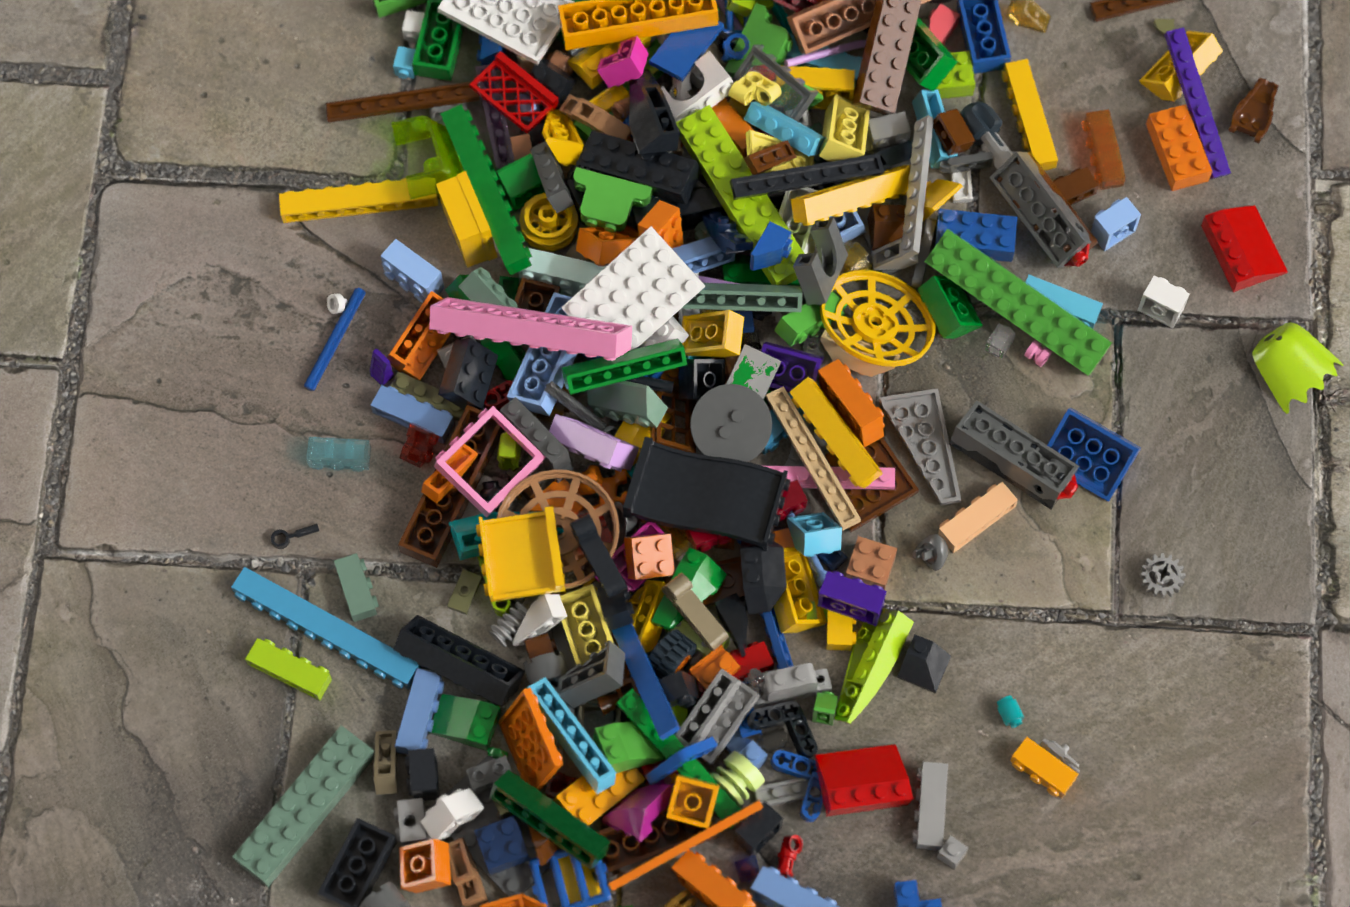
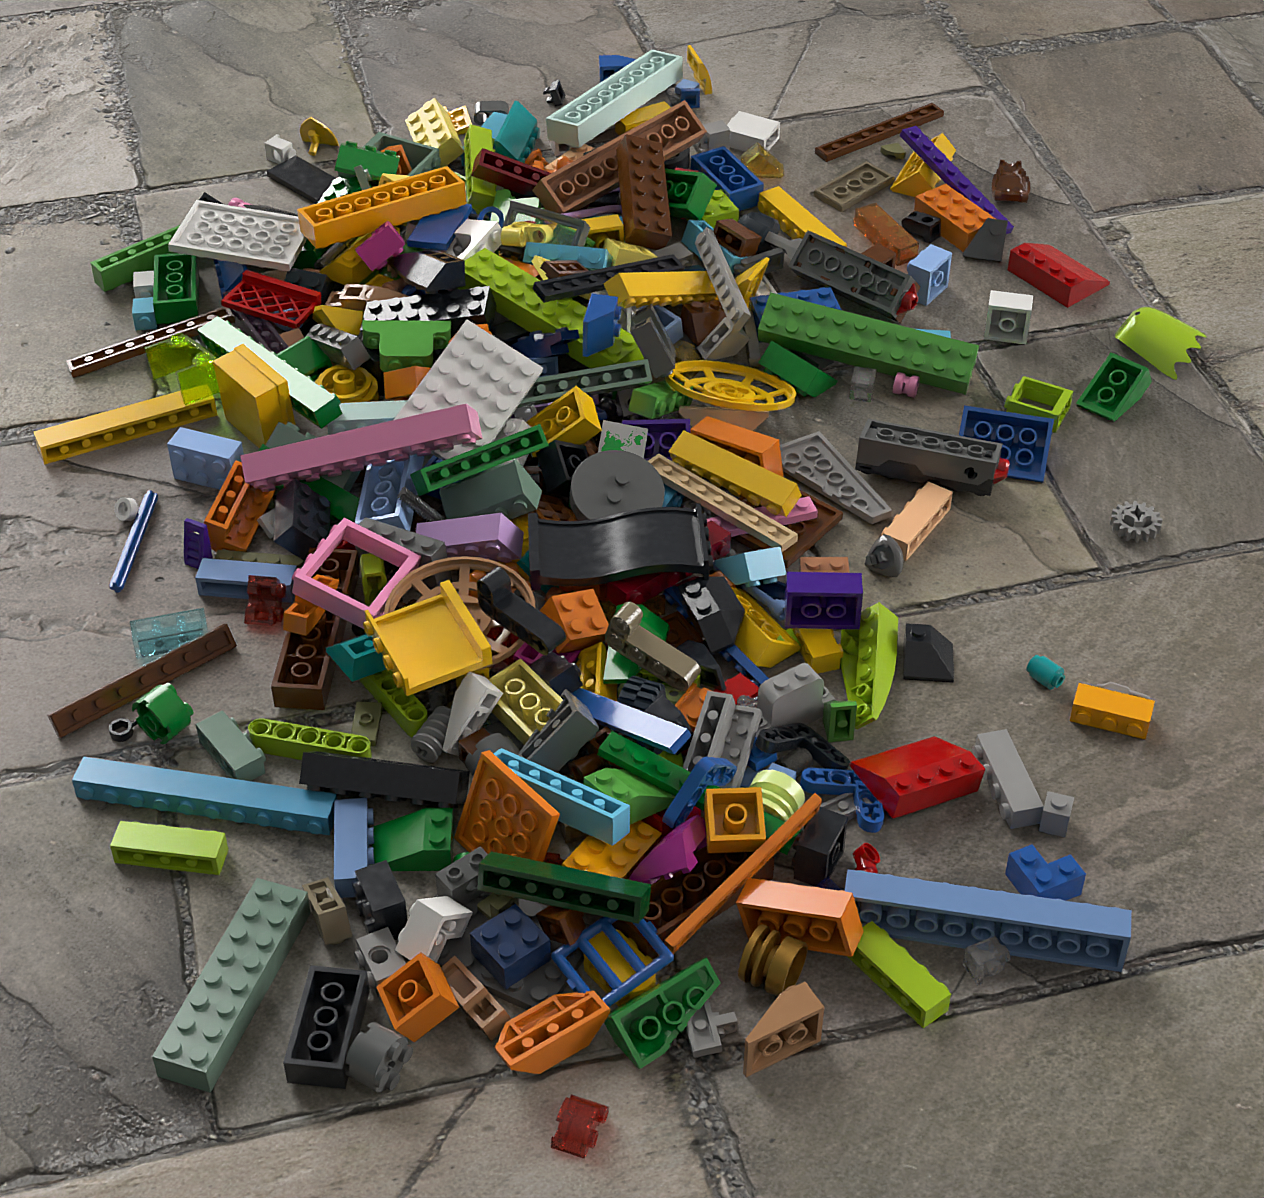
camera: 20 degrees left, 25 degrees down
none -> reddish brown tile [47,624,237,738]
none -> green brick [132,683,194,744]
none -> lime beam [248,718,372,760]
none -> dark tan tile [813,161,895,212]
none -> black leg [901,211,941,244]
none -> dark grey wing [963,218,1008,261]
none -> lime window [1004,376,1073,433]
none -> green slope [1076,352,1152,422]

